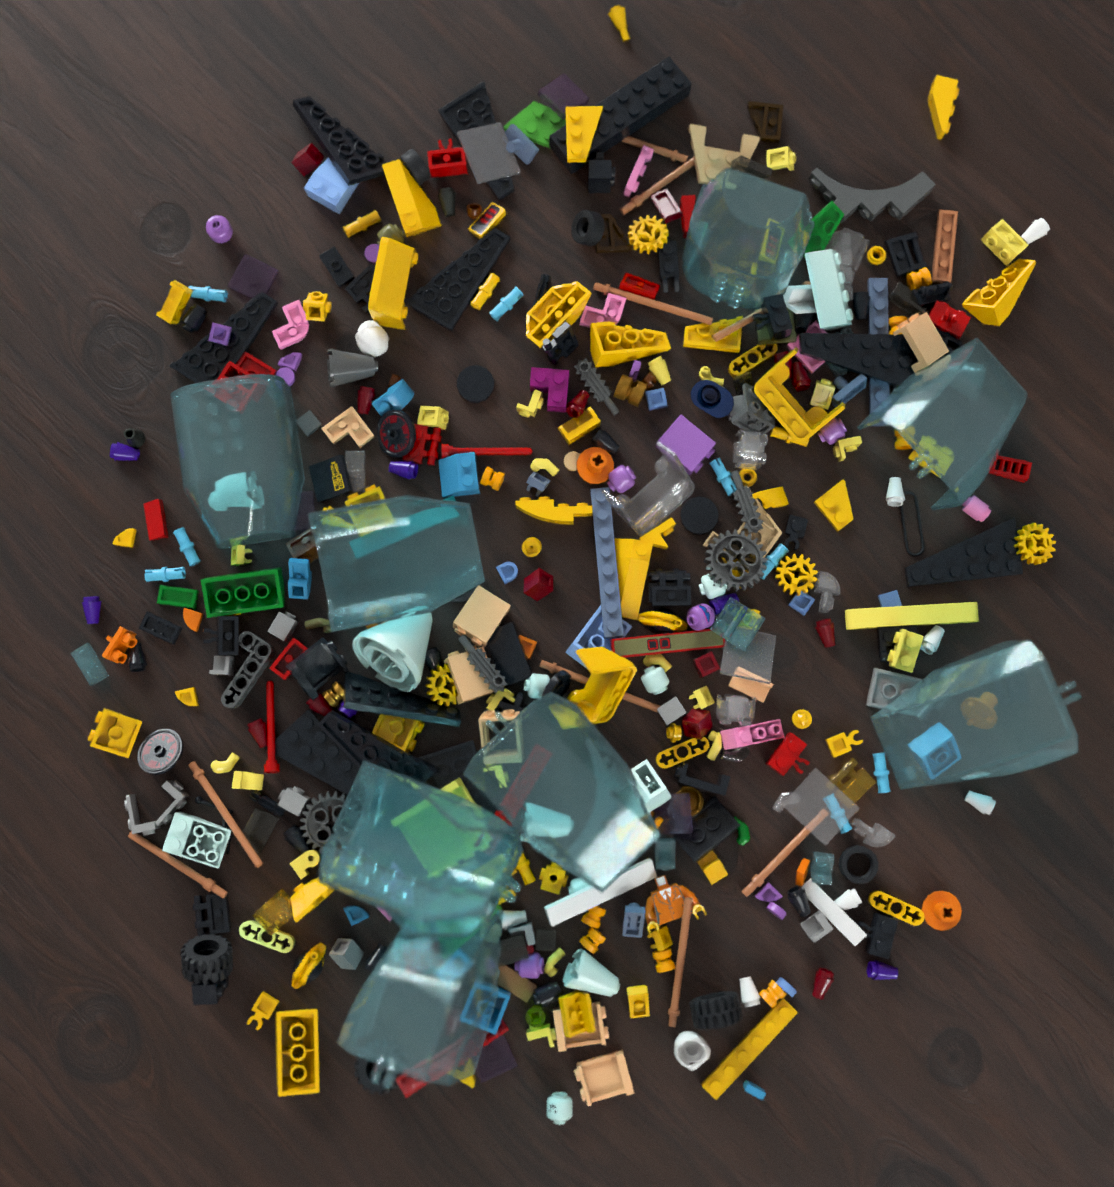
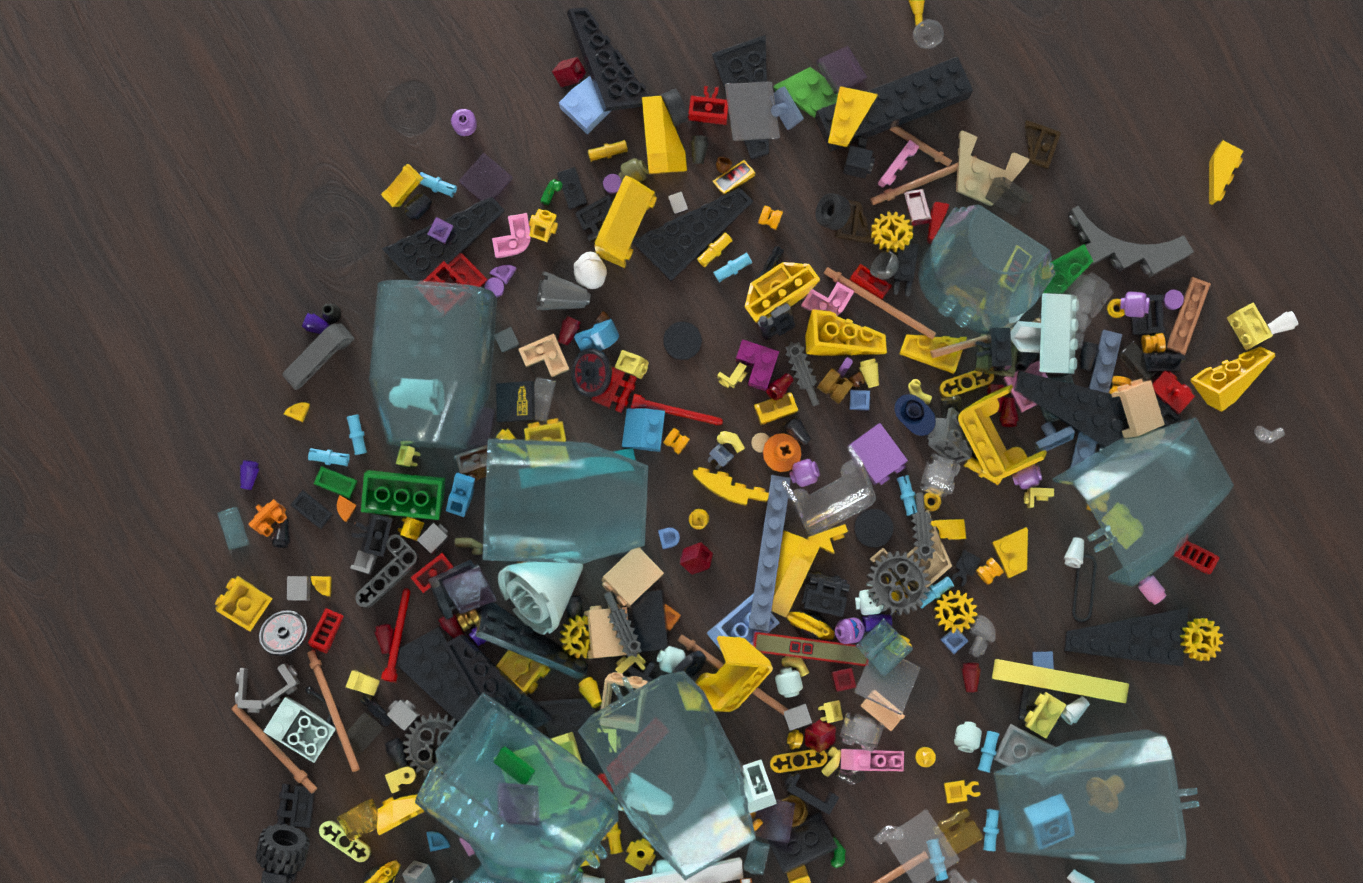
camera: 10 degrees right, 0 degrees up
red slope [143,499,169,541] -> none
light yellow arm [211,752,240,774] -> none
dark purple cone [389,461,418,480] -> none
red brick [765,733,810,776] -> none
light yellow bracket [767,146,796,171] -> none
light yellow bracket [810,378,835,410] -> none
none -> dark grey beam [282,323,354,390]
none -> light grey panel [287,576,311,601]
none -> red slope [308,608,344,654]
none -> yellow tile [398,517,424,541]
none -> tile [443,567,496,614]
none -> green tile [493,746,536,787]
none -> tile [497,783,539,826]
none -> green arm [540,179,562,206]
none -> yellow cone [578,677,602,708]
none -> white sticker [668,192,688,214]
none -> light orange wheel [758,205,783,230]
none -> dark grey hair [870,251,899,280]
none -> clear hair [912,19,944,50]
none -> light aqua head [954,722,982,753]
none -> light orange wheel [976,558,1004,585]
none -> medium azure pin [978,731,1000,773]
none -> medium lavender head [1120,292,1150,317]
none -> medium lavender tile [1163,290,1184,310]
none -> clear arm [1254,426,1285,443]

